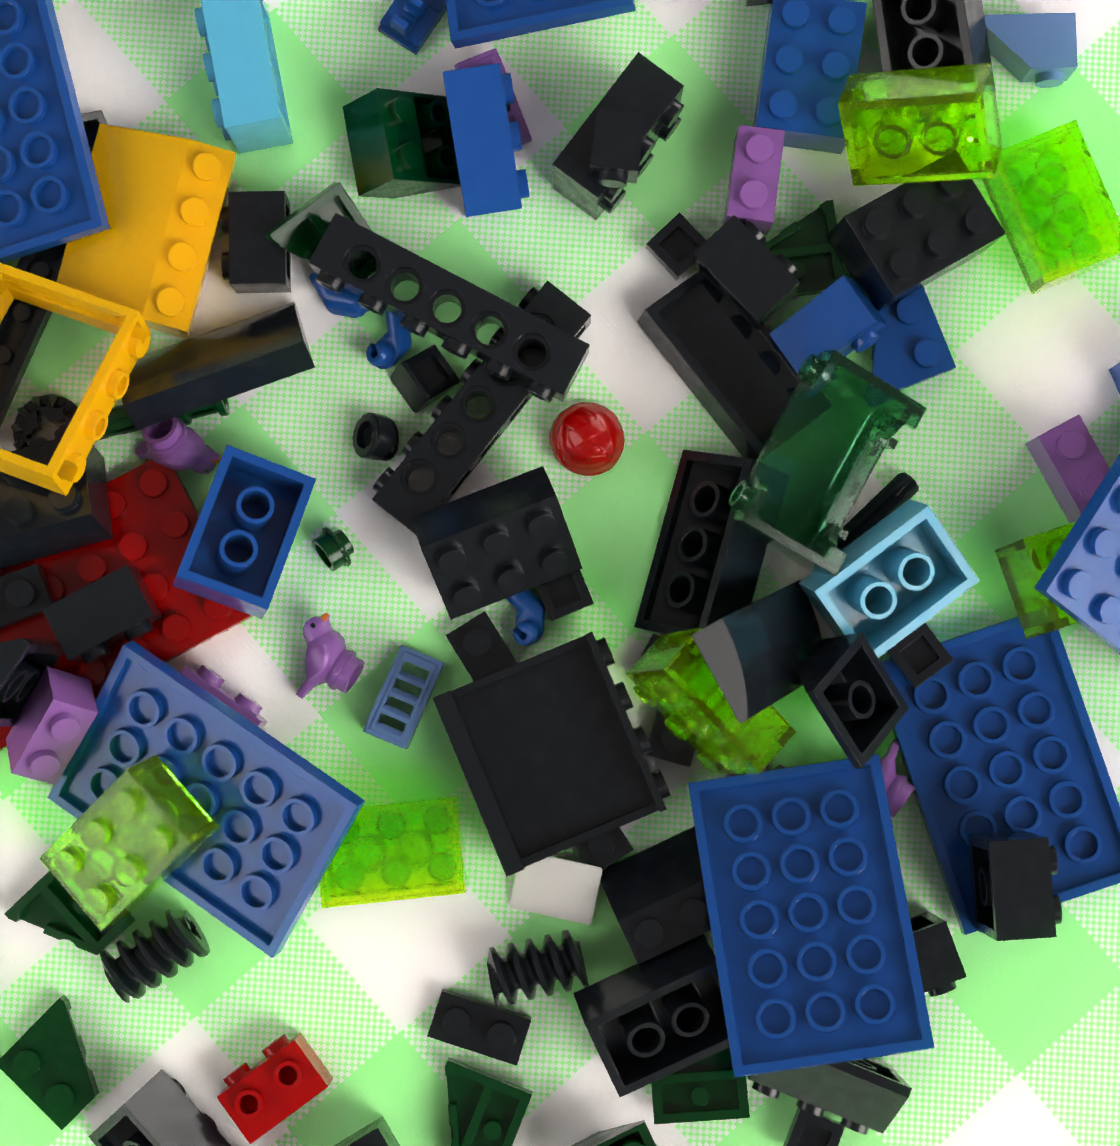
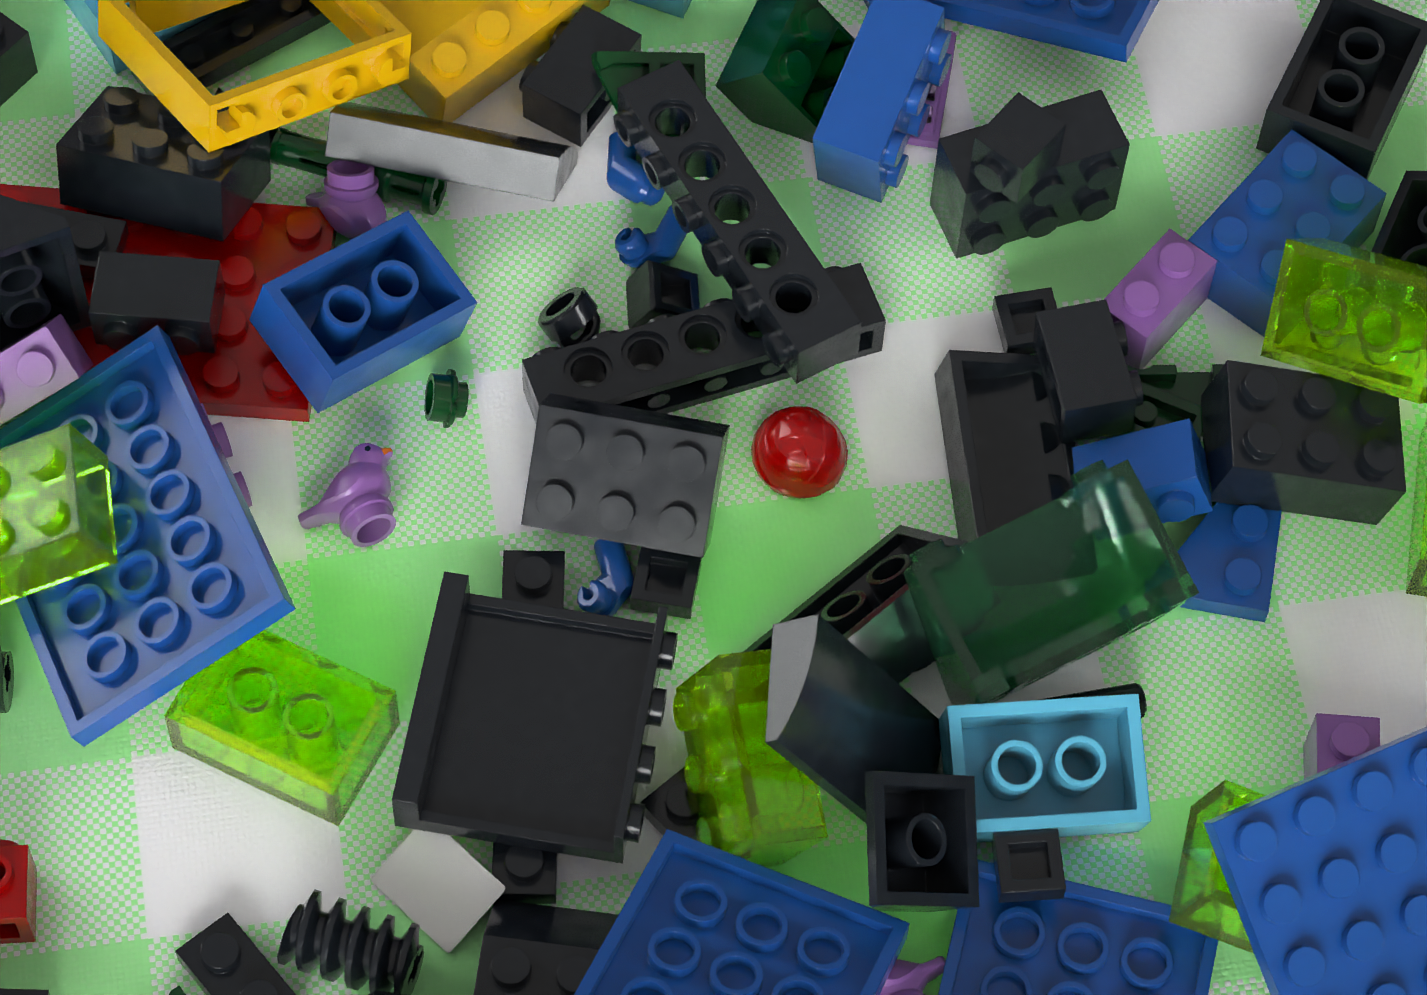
camera: 30 degrees right, 25 degrees down
medium blue slope [363,645,445,749] -> none

